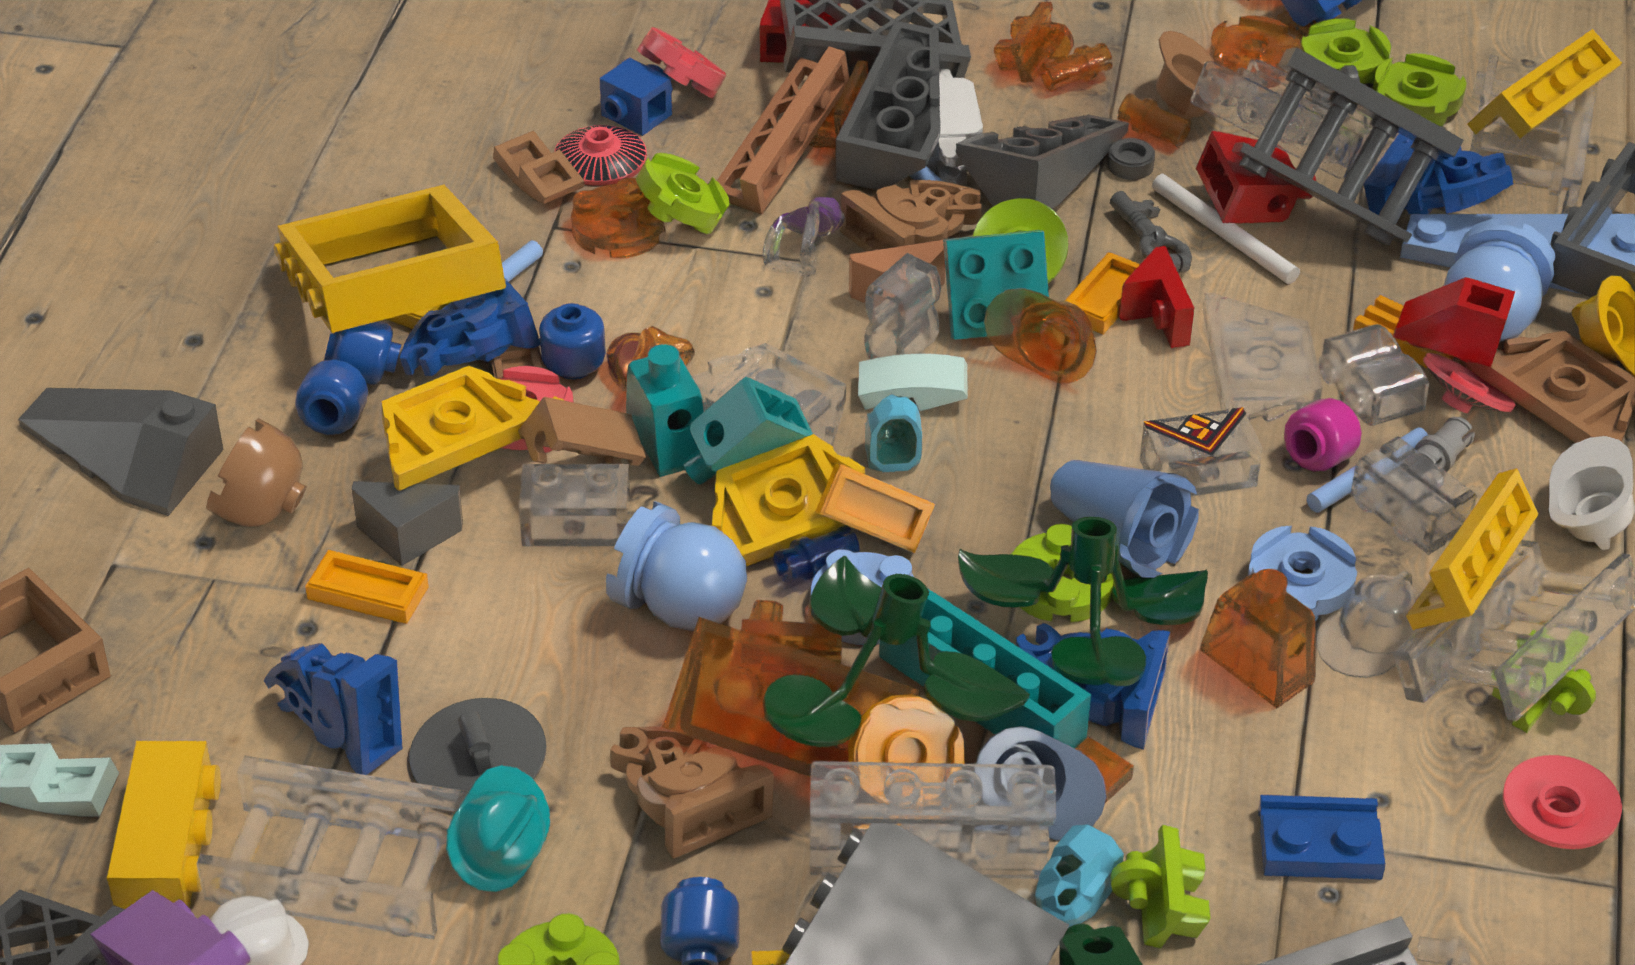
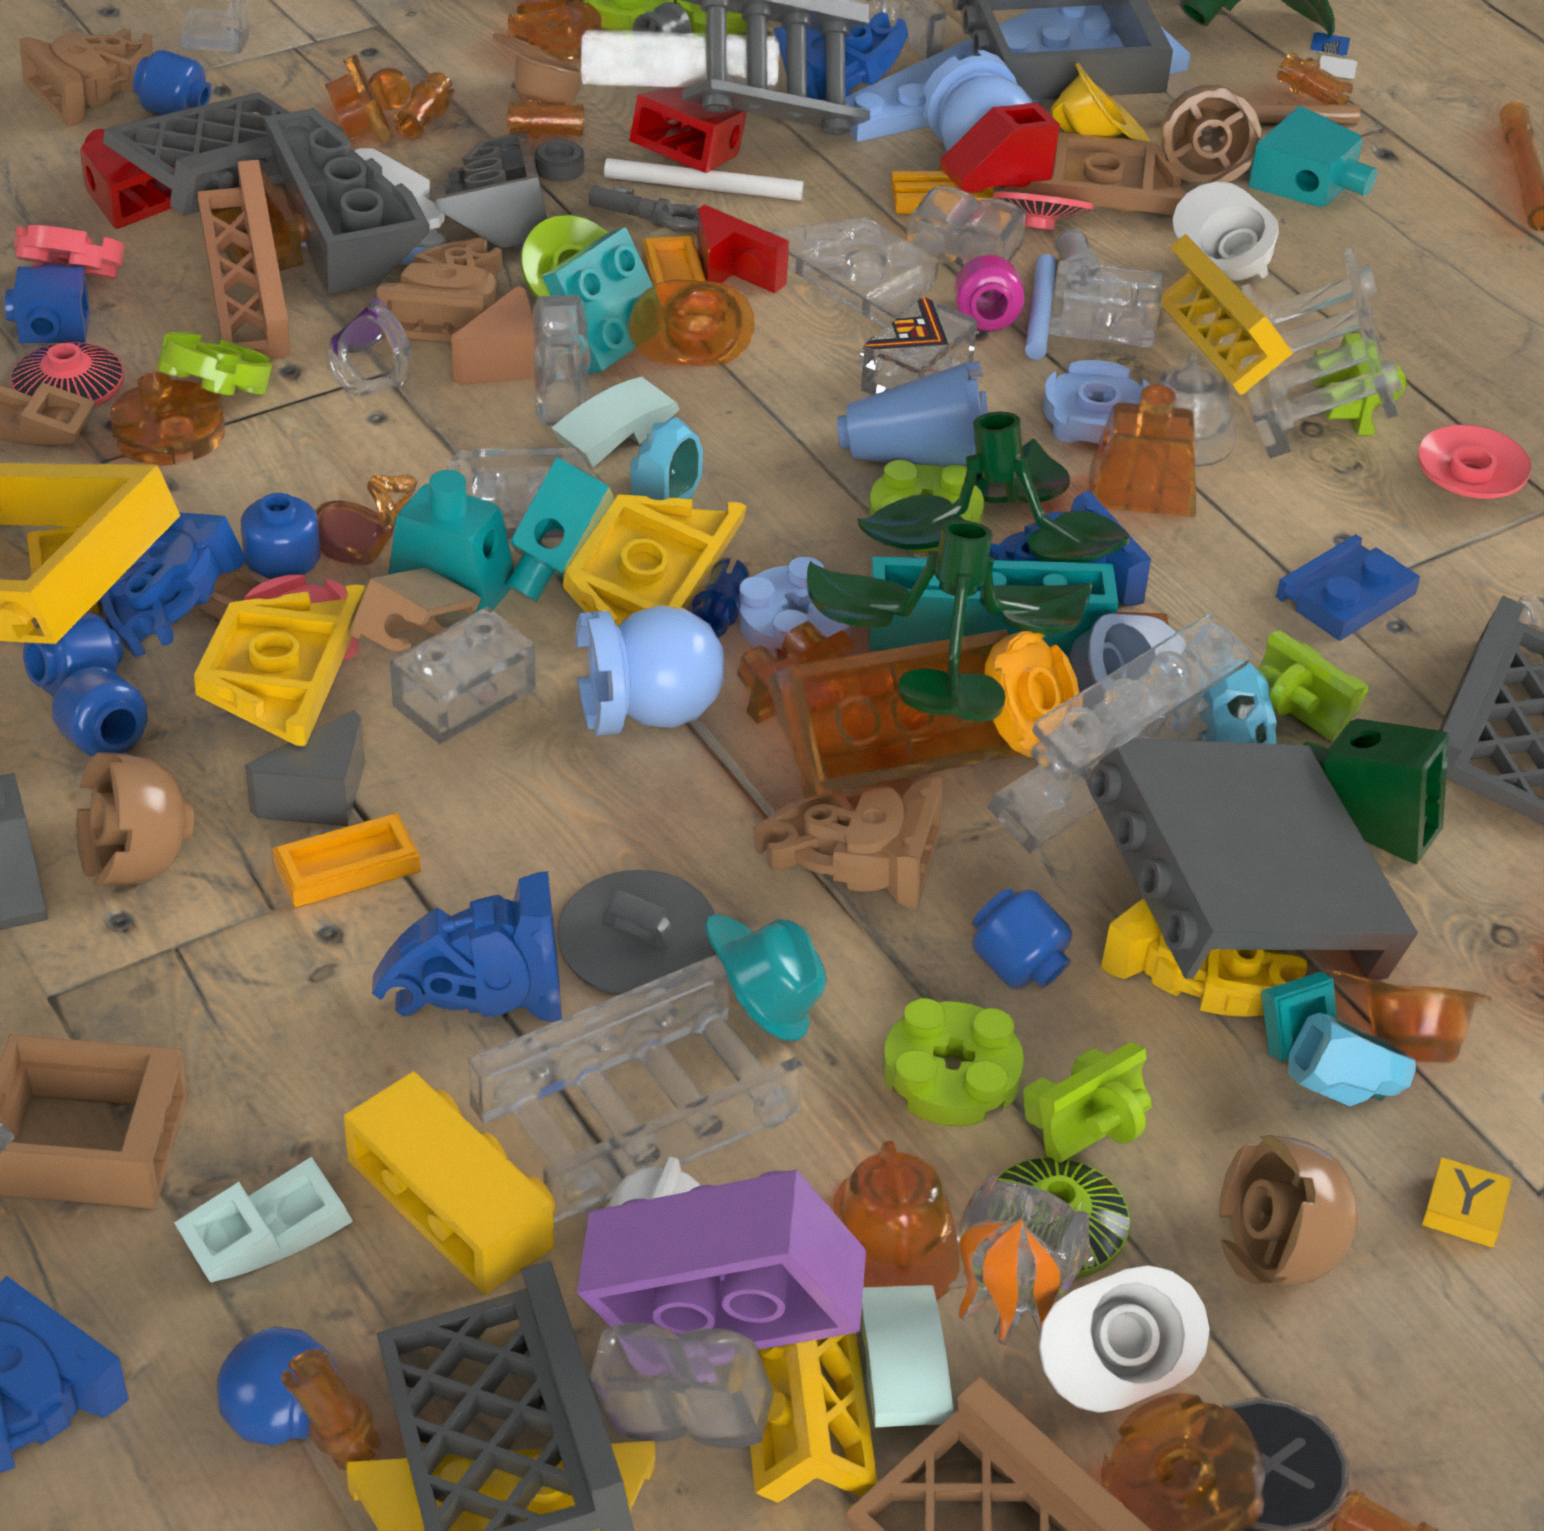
camera: 45 degrees left, 0 degrees up
light orange tile [815,462,935,553] -> none

